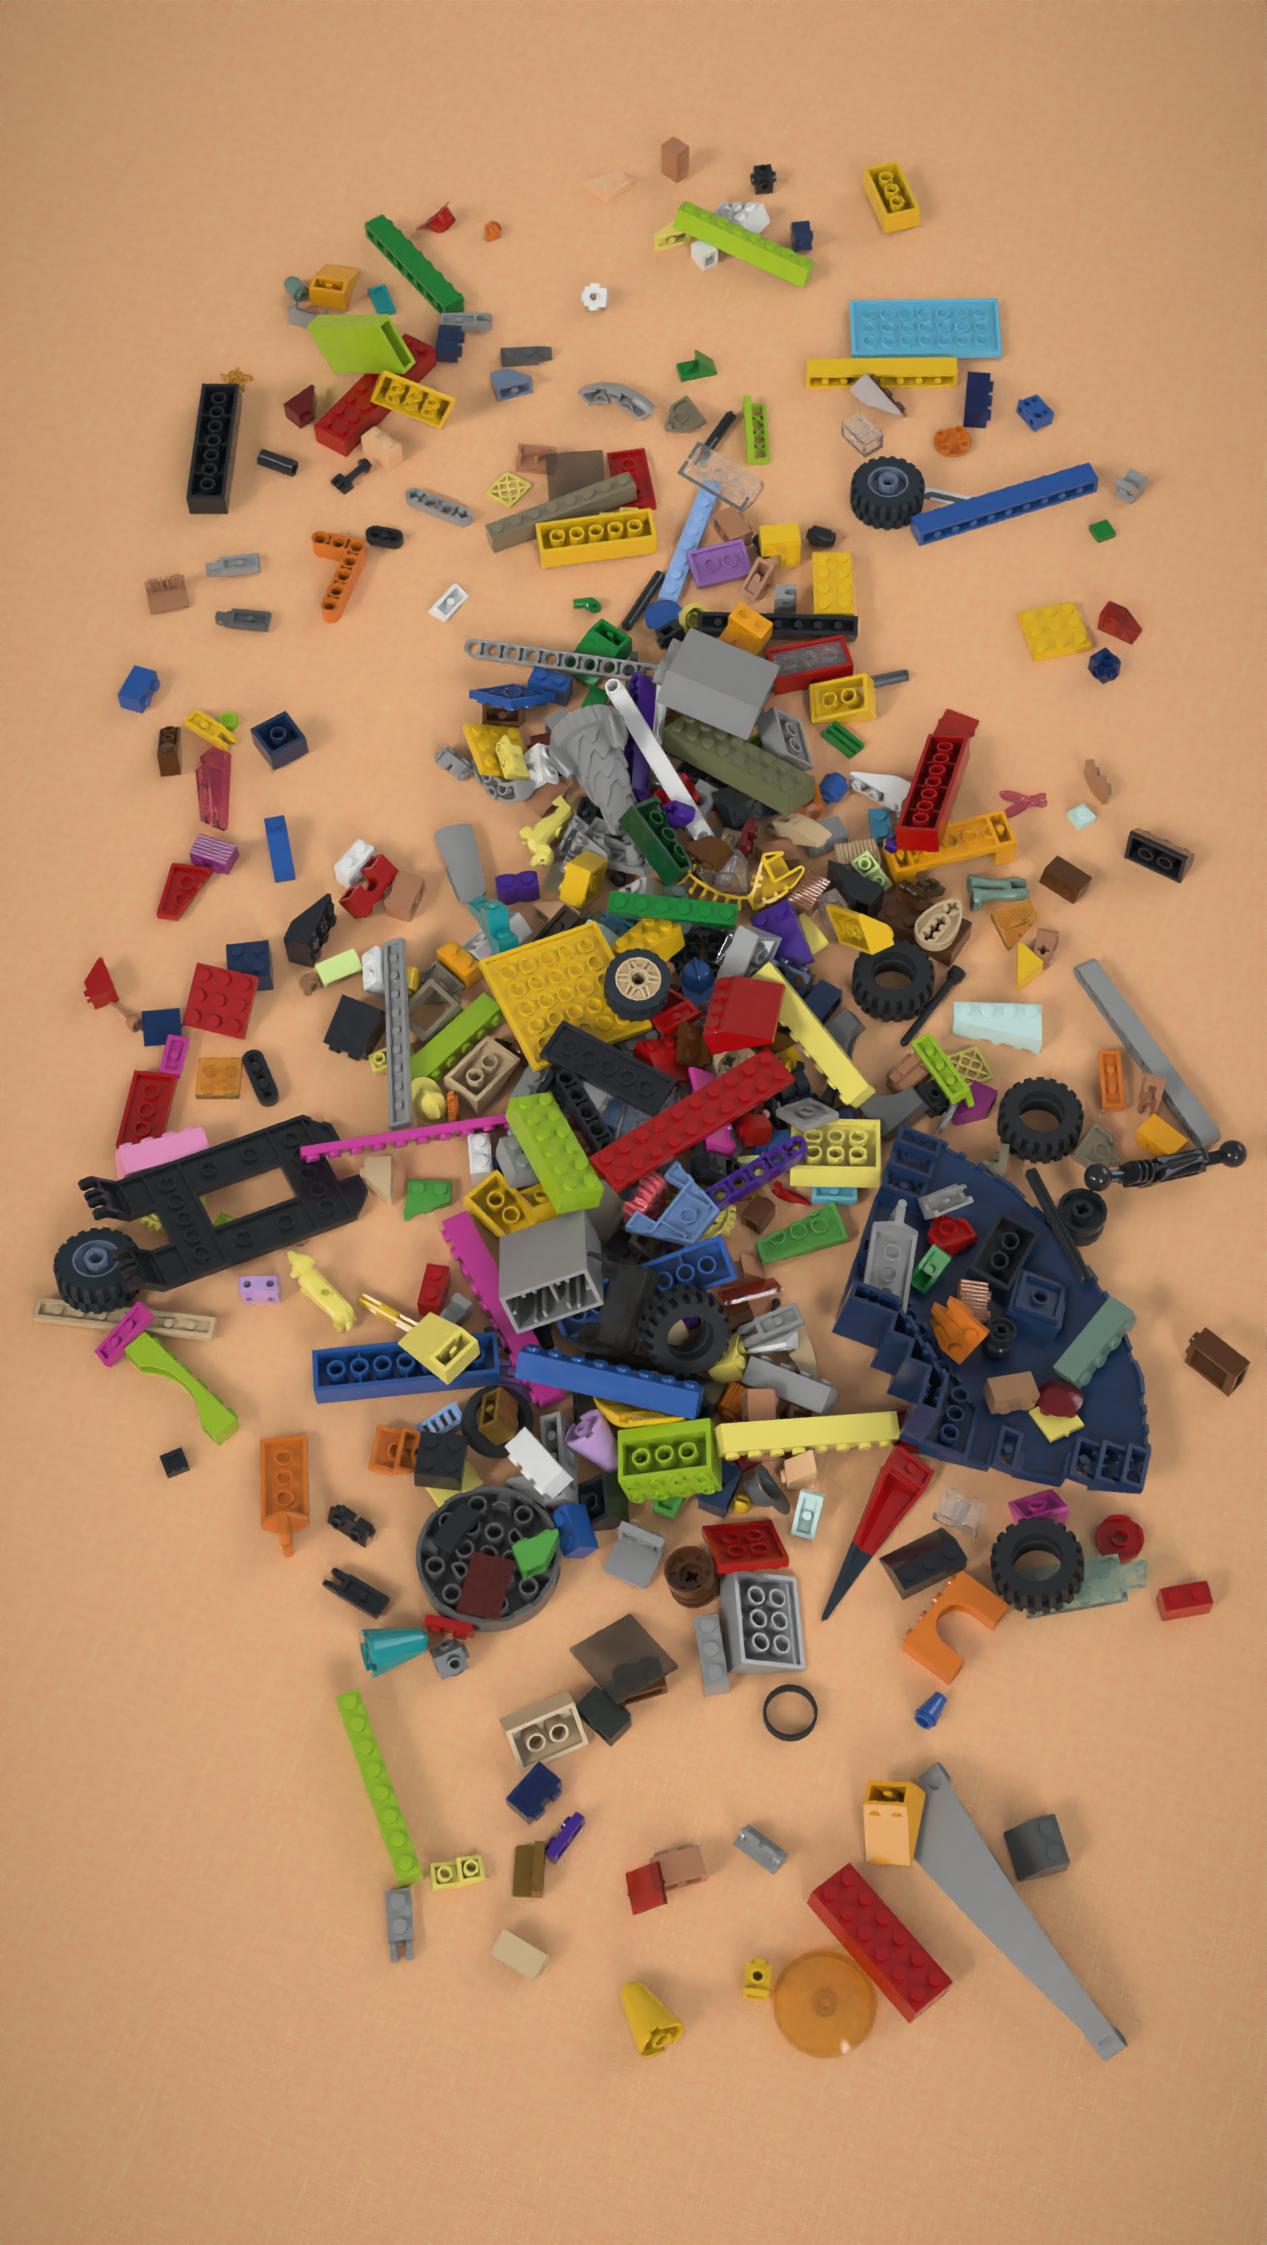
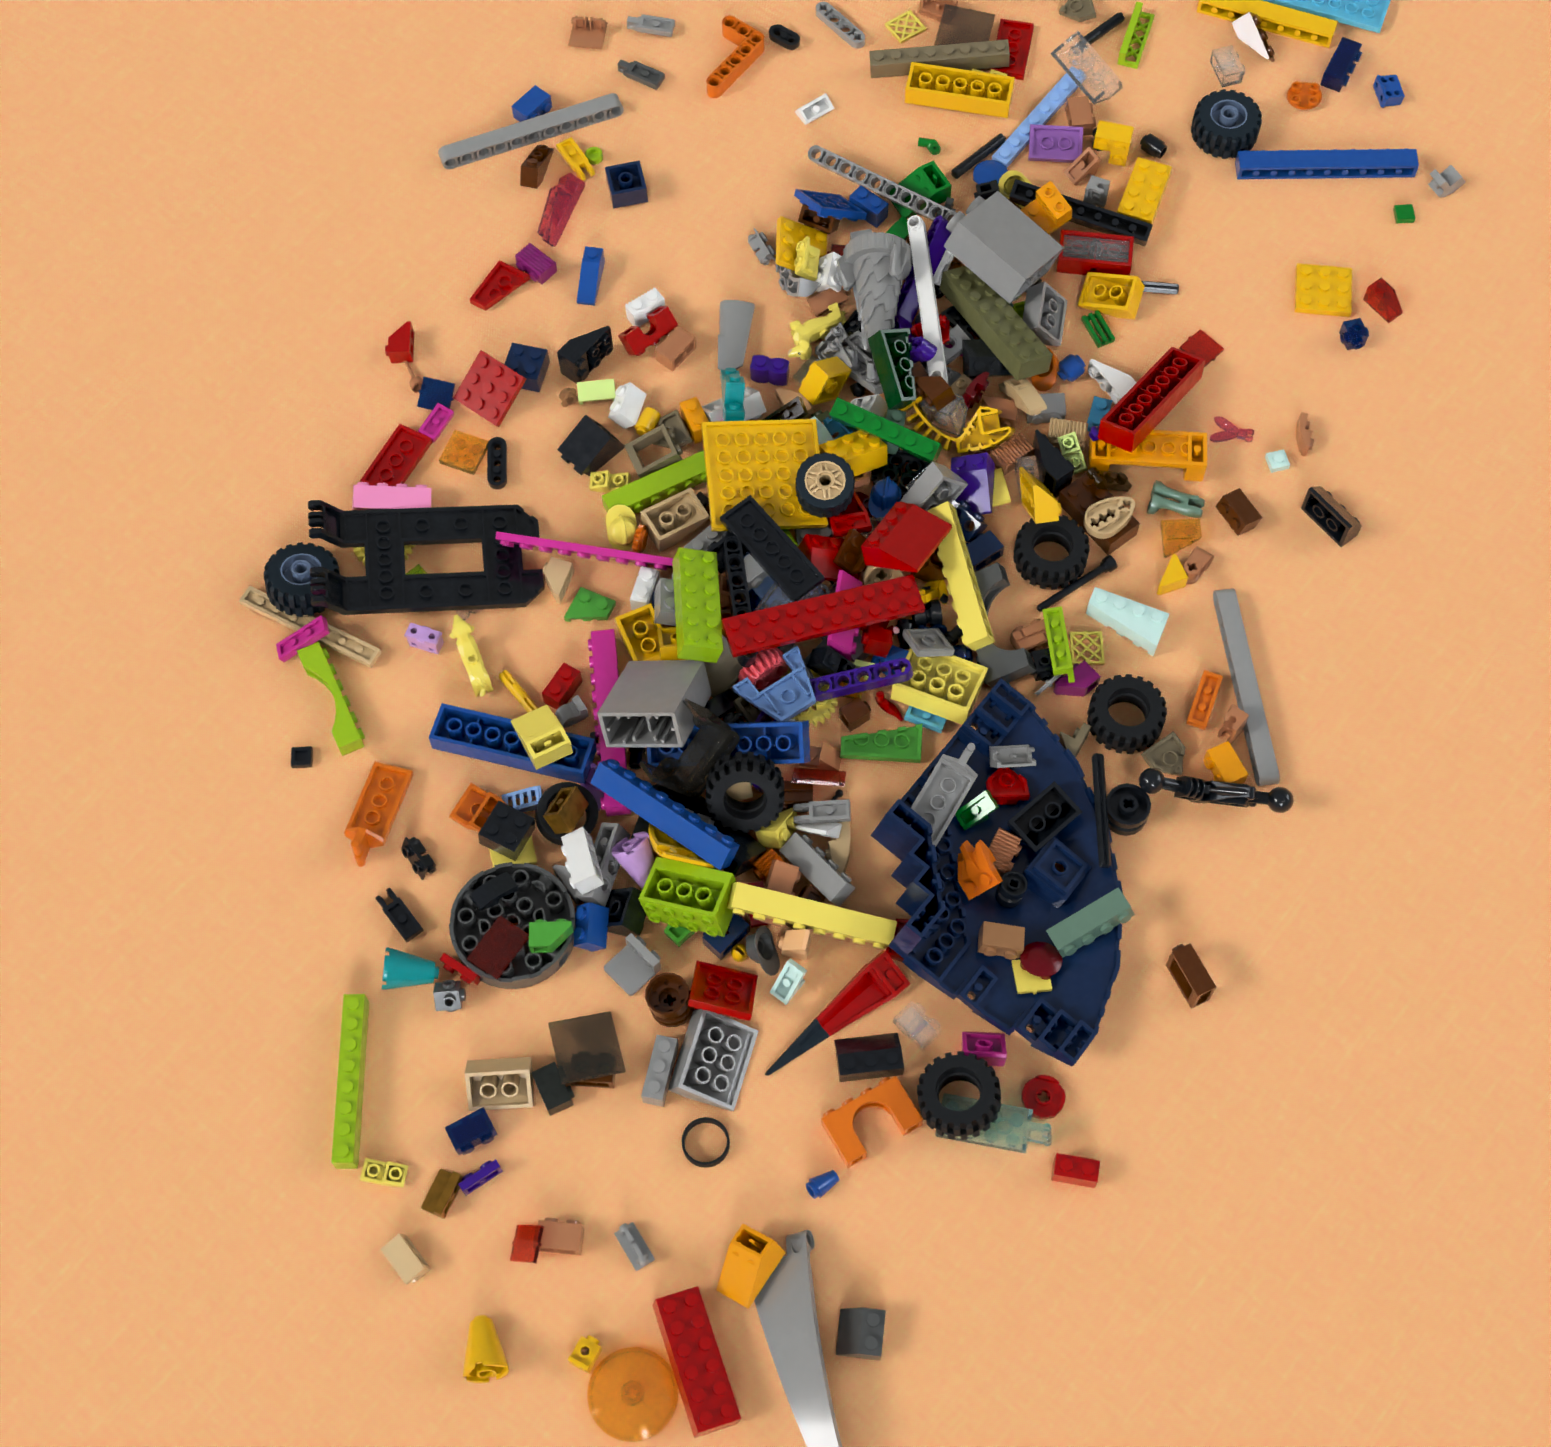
camera: 20 degrees right, 5 degrees up
light grey plate [383,937,413,1131] -> none
light grey hinge [385,1888,414,1963] -> none
sticker [924,487,972,505] -> none
none -> light grey beam [438,93,624,169]

